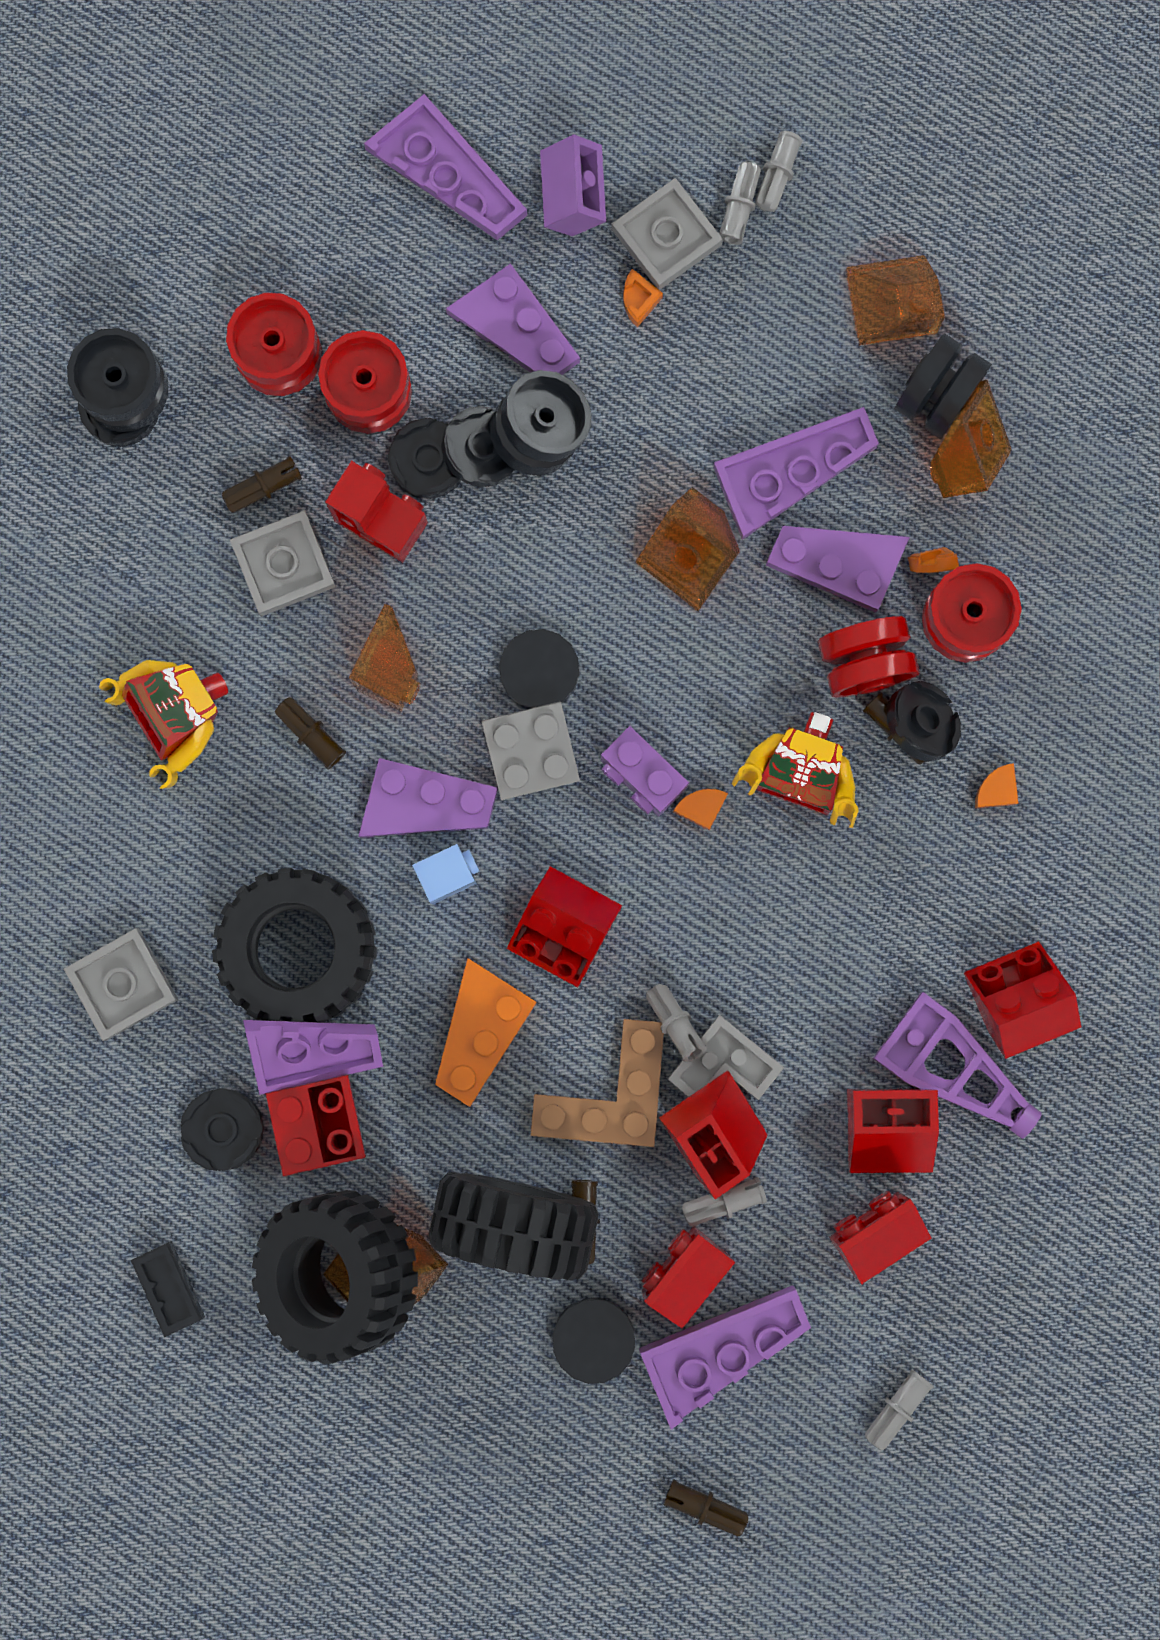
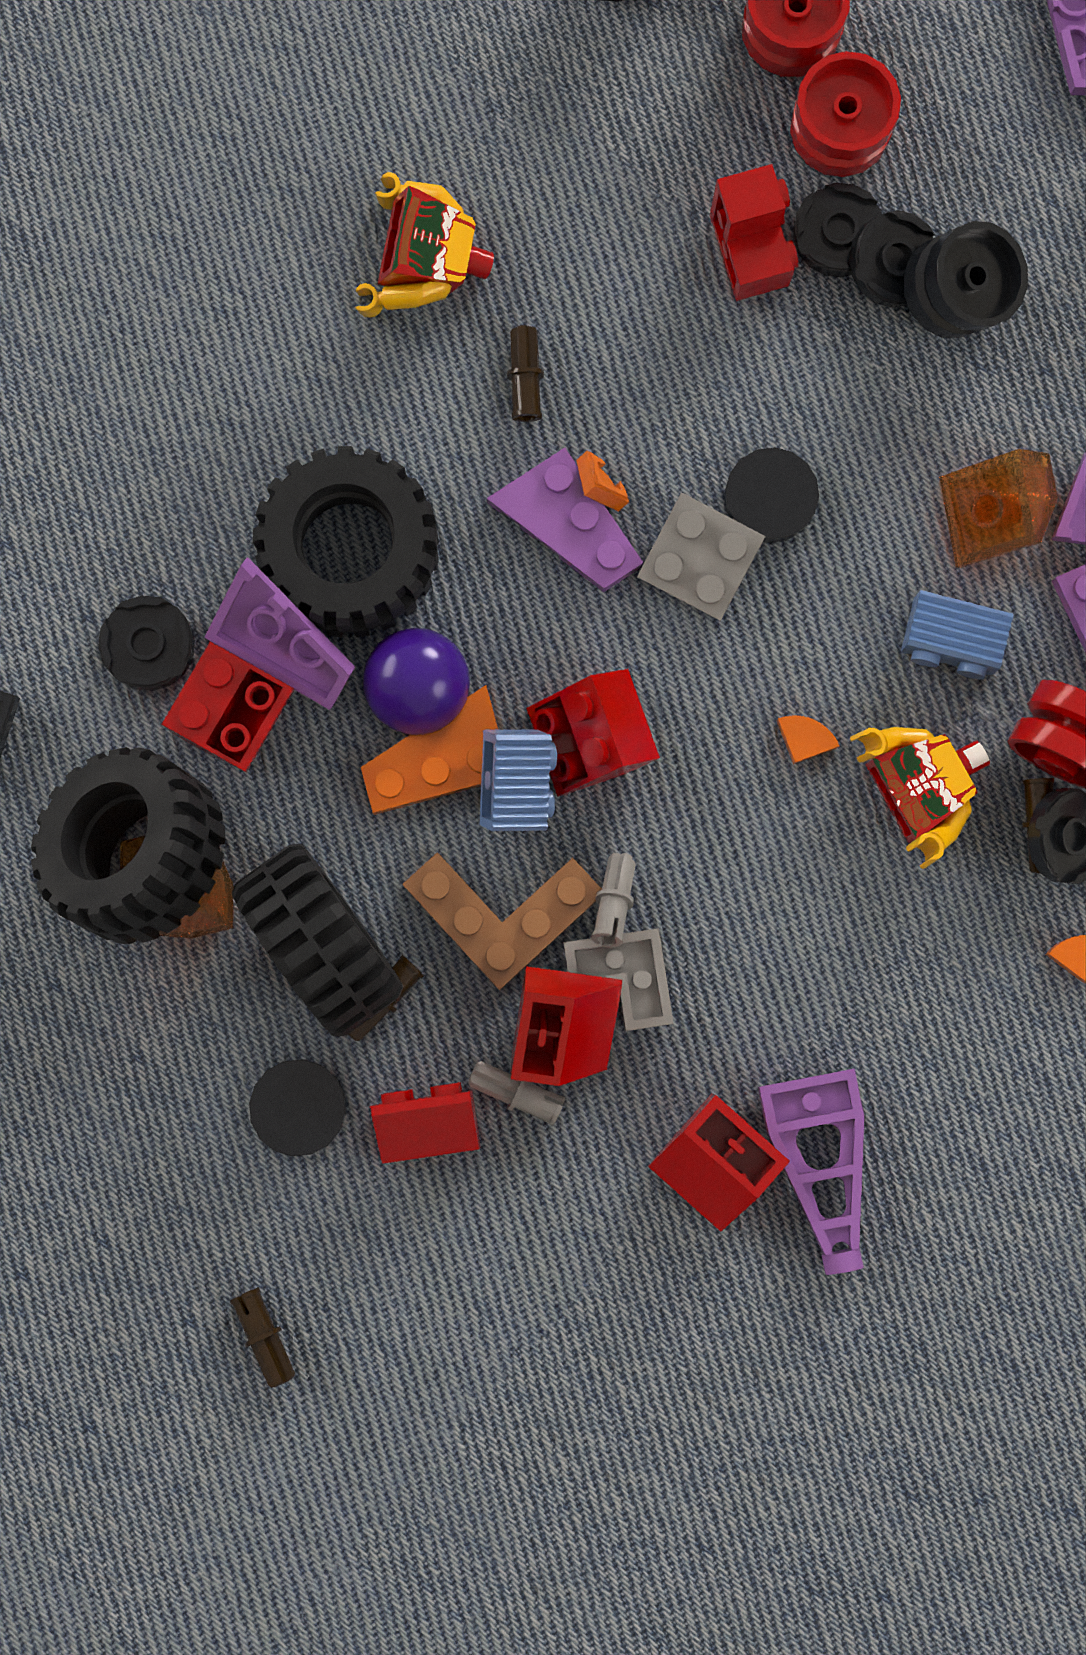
camera: 40 degrees right, 0 degrees up
light grey plate [64,928,178,1041] -> none
dark brown axle [222,456,302,513] -> none
light grey plate [230,510,336,617] -> none
clear orange slope [349,604,421,711] -> none
light blue brick [412,844,480,905] -> none
medium lavender wing [446,264,580,375] -> none
medium lavender brick [601,726,689,817] -> none
medium lavender wing [639,1285,811,1429] -> none
red slope [829,1191,932,1285] -> none
light grey axle [865,1369,934,1450] -> none
red slope [964,942,1081,1059] -> none
none -> dark purple piece [363,628,470,735]
none -> medium blue brick [479,729,557,831]
none -> orange tile [576,451,629,512]
none -> medium blue brick [901,590,1013,679]

